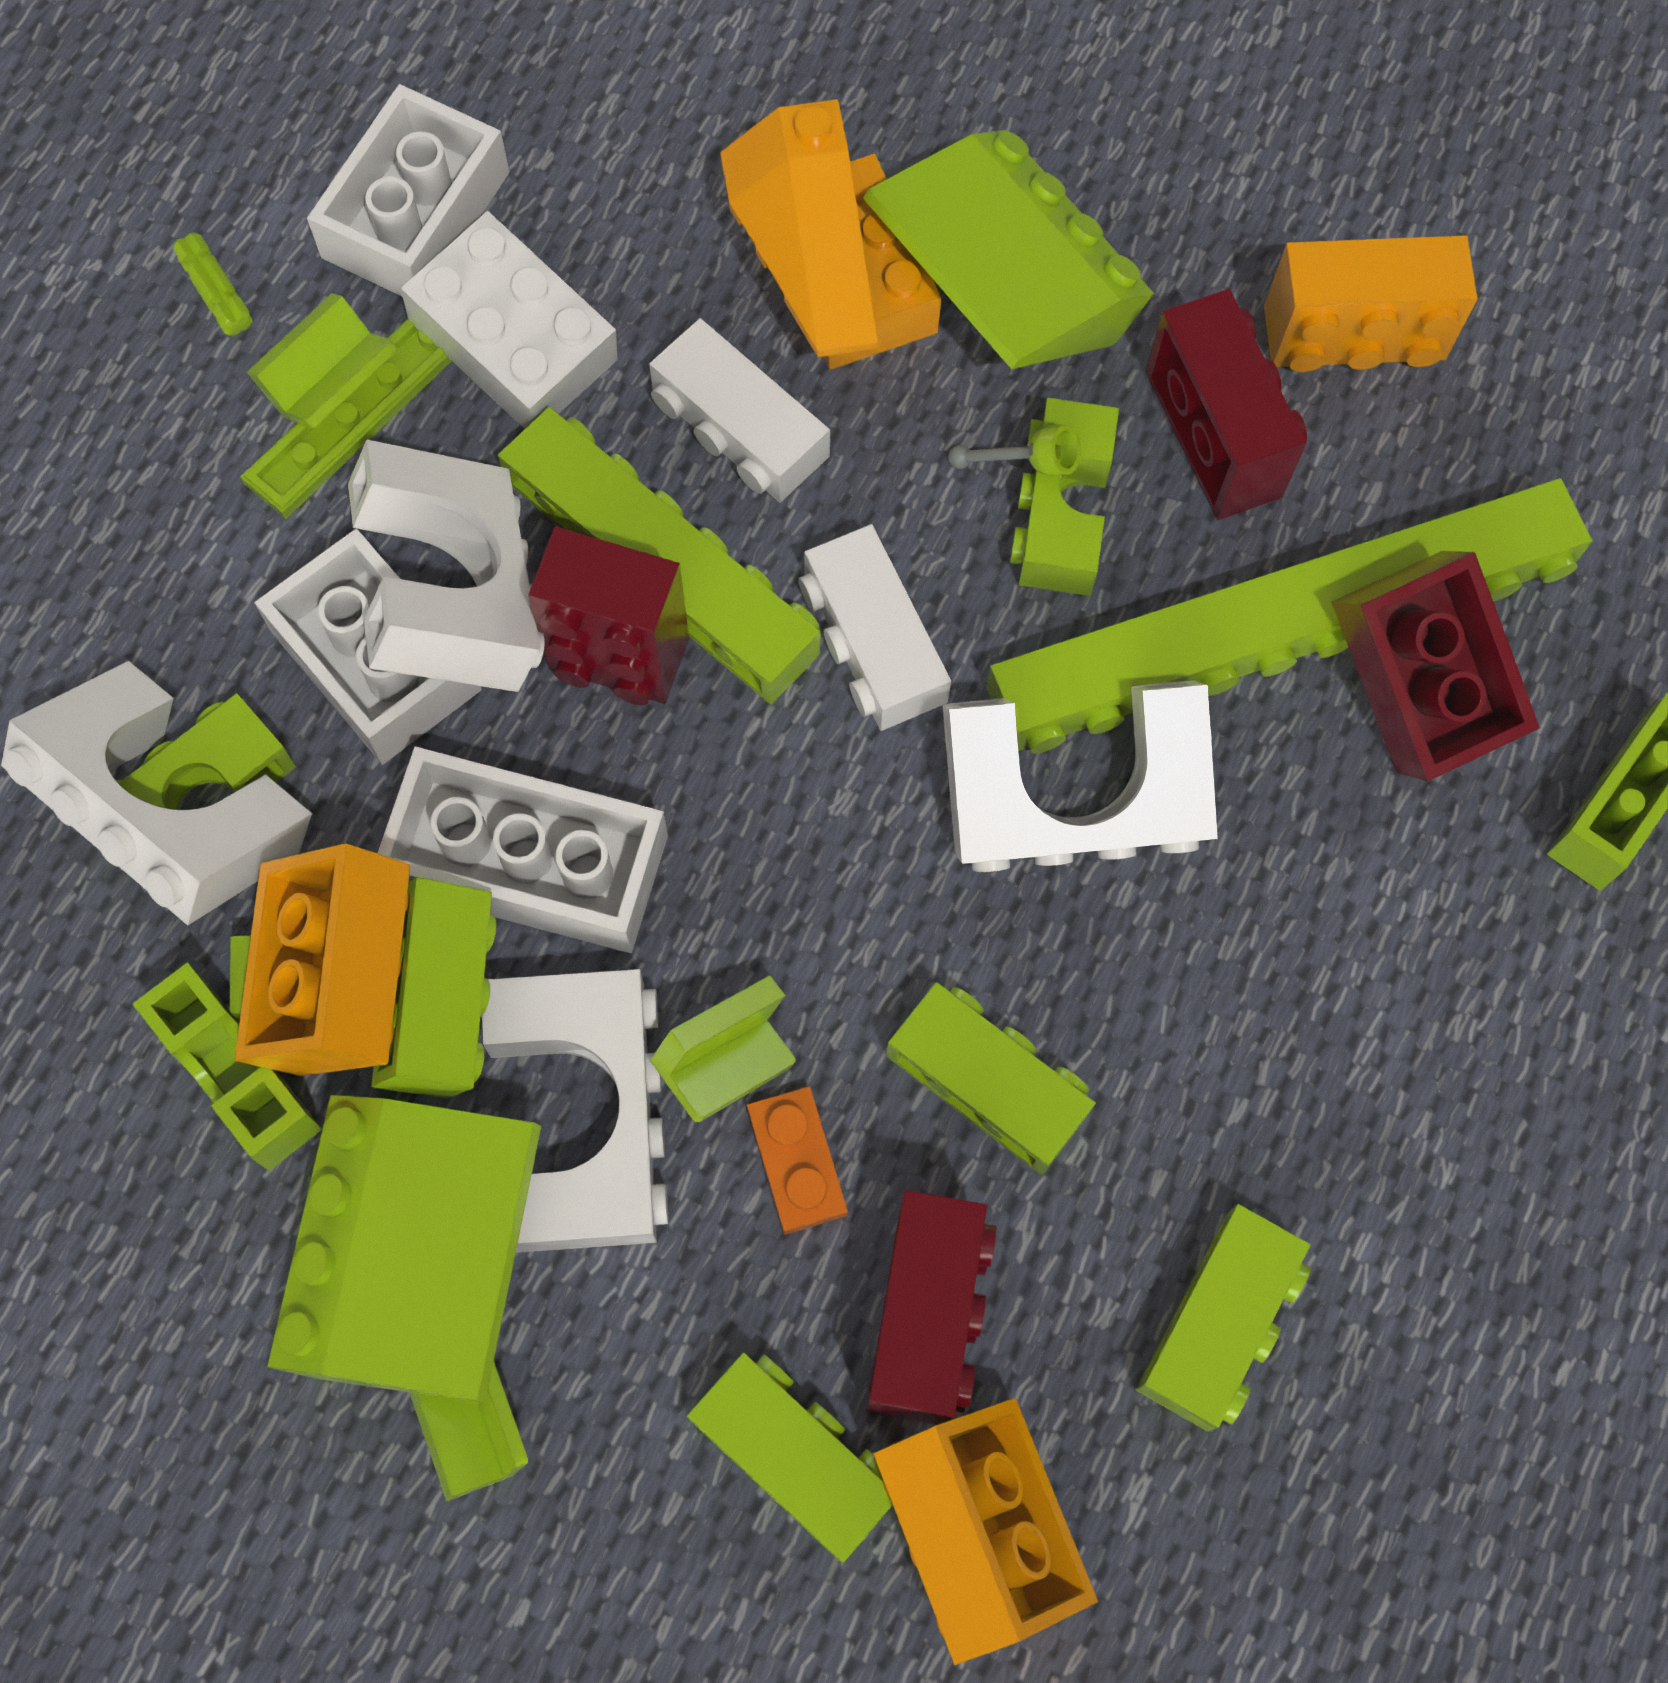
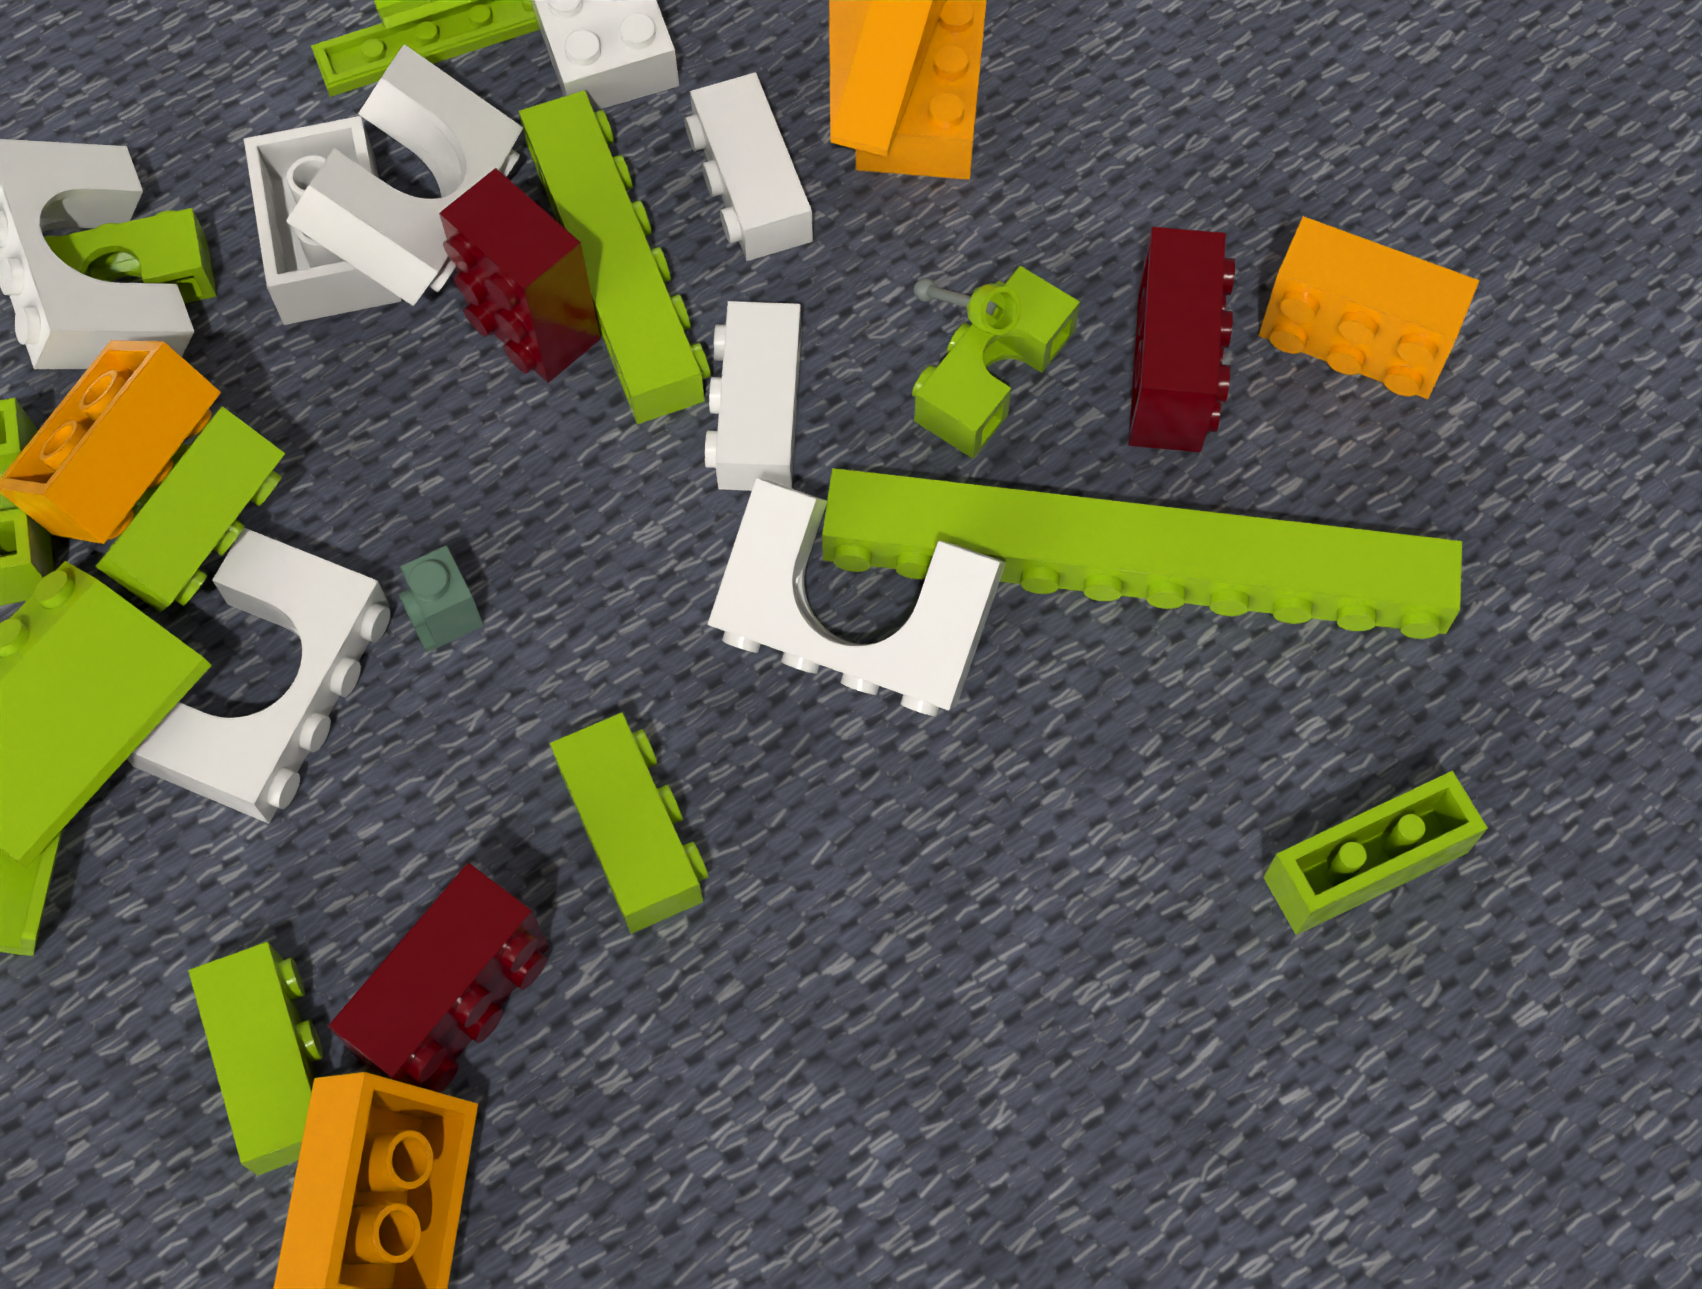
camera: 30 degrees right, 5 degrees down
white brick [377,747,668,954] -> none
lime panel [650,975,796,1122] -> none
orange plate [747,1086,848,1235] -> none
lime slope [863,130,1154,369] -> none
lime brick [1136,1204,1311,1432] -> none
dark red brick [1331,551,1540,781] -> none
none -> sand green brick [398,545,484,653]

